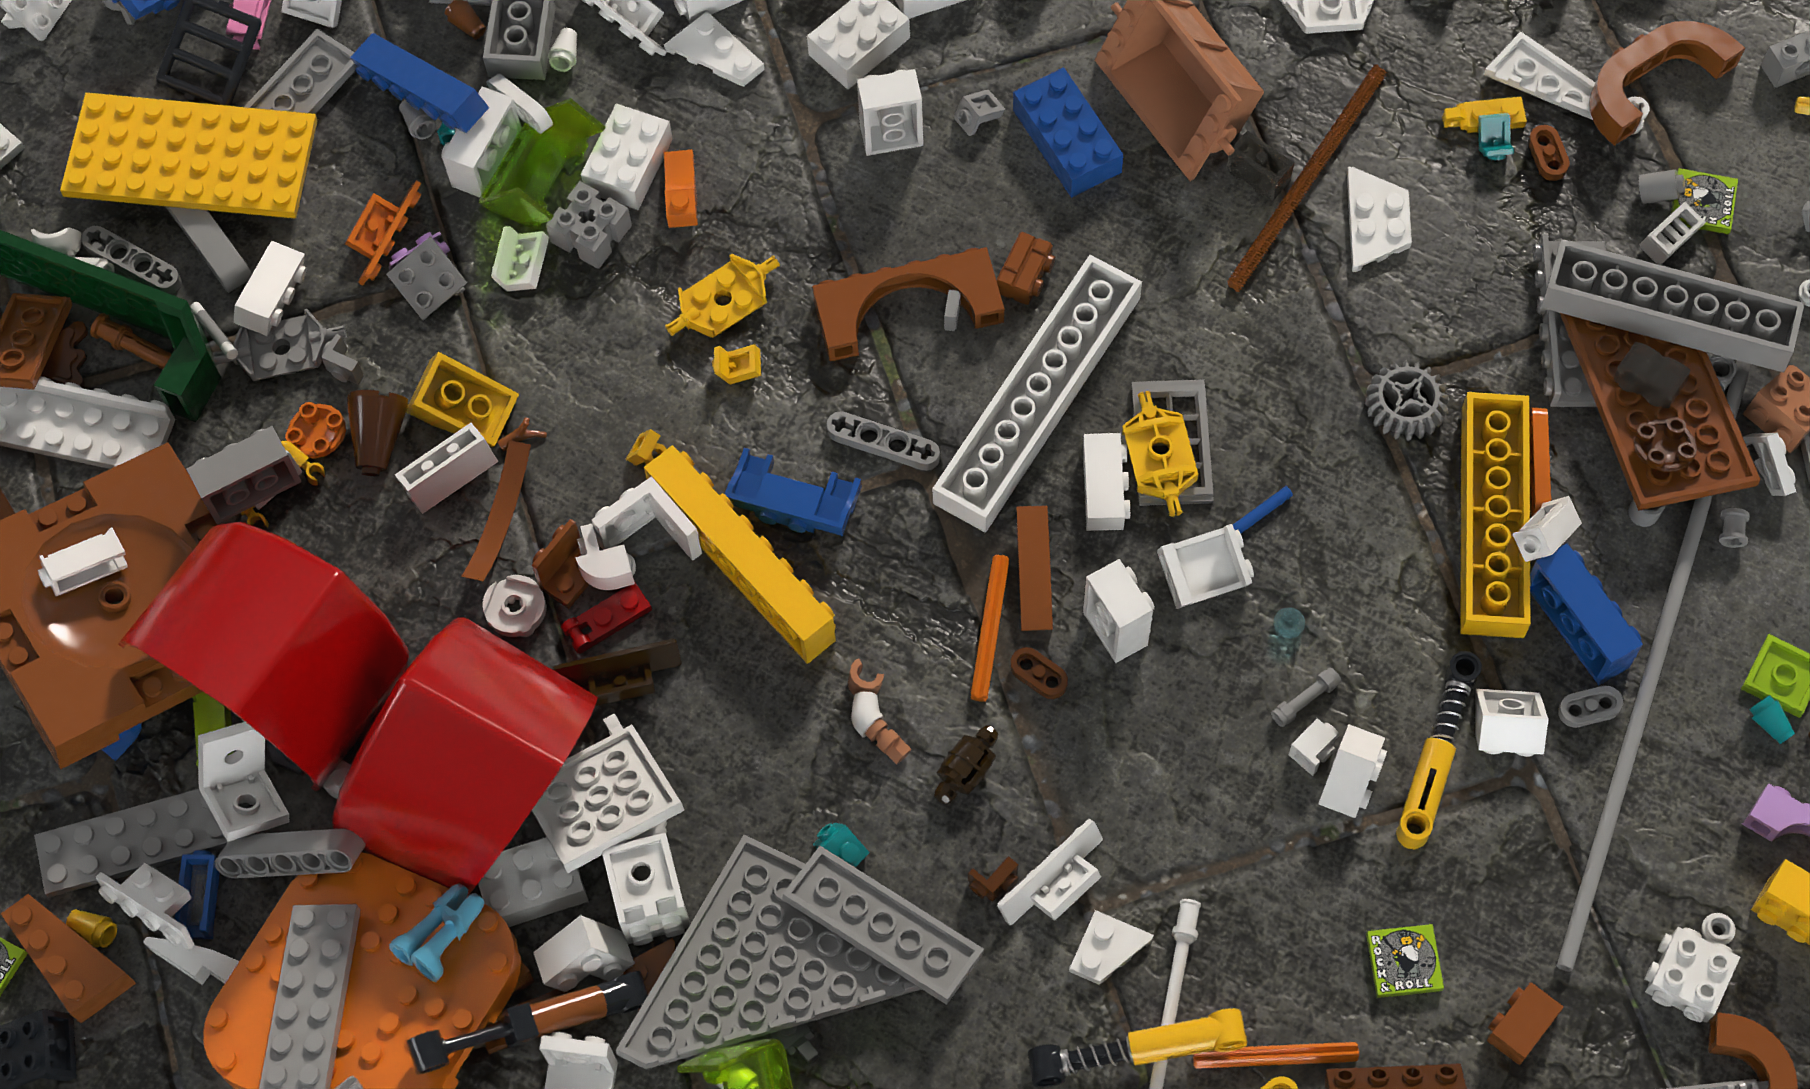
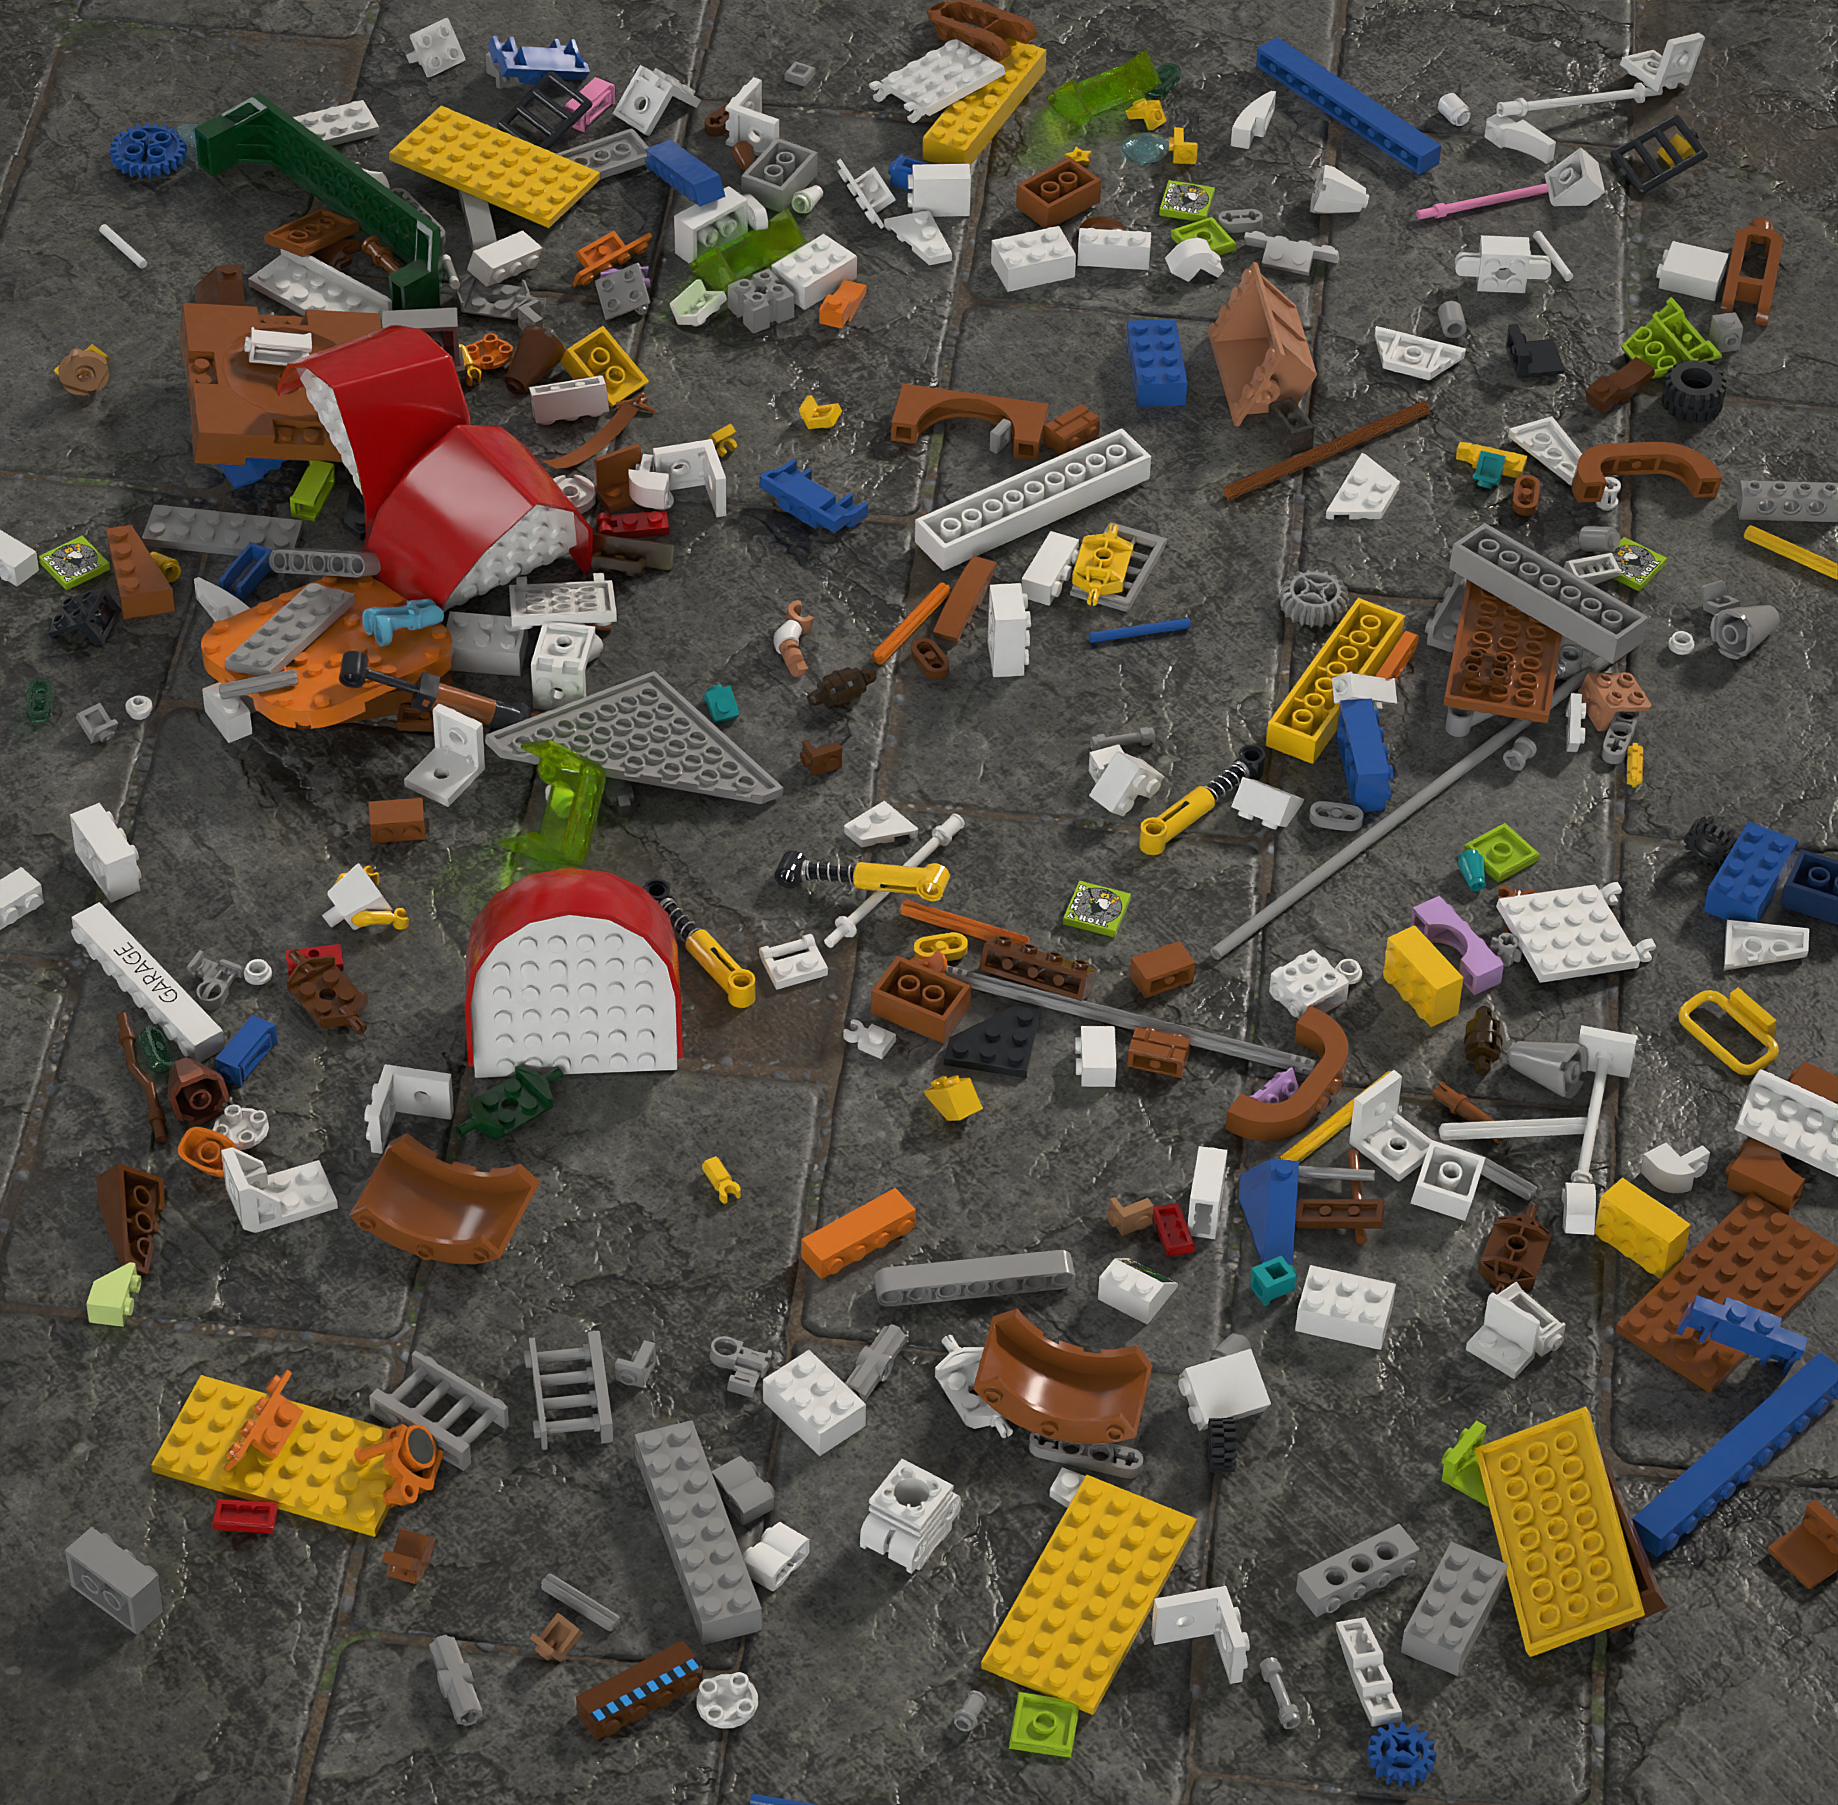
camera: 20 degrees right, 20 degrees down
white bracket [96,863,195,950] -> none
white bracket [198,722,289,842] -> none
light grey cone [399,100,436,139] -> none
white brick [533,915,634,992] -> none
yellow brick [644,445,836,664] -> none
yellow plate [665,254,780,338] -> none
light grey plate [782,846,984,1005] -> none
light grey beam [827,411,940,471] -> none
white brick [857,69,923,156] -> none
light grey bracket [954,89,1005,136] -> none
white bracket [997,819,1103,925] -> none
white panel [1157,524,1254,609] -> none
clear light blue plate [1273,608,1305,638] -> none
clear smoke brick [1614,342,1691,409] -> none

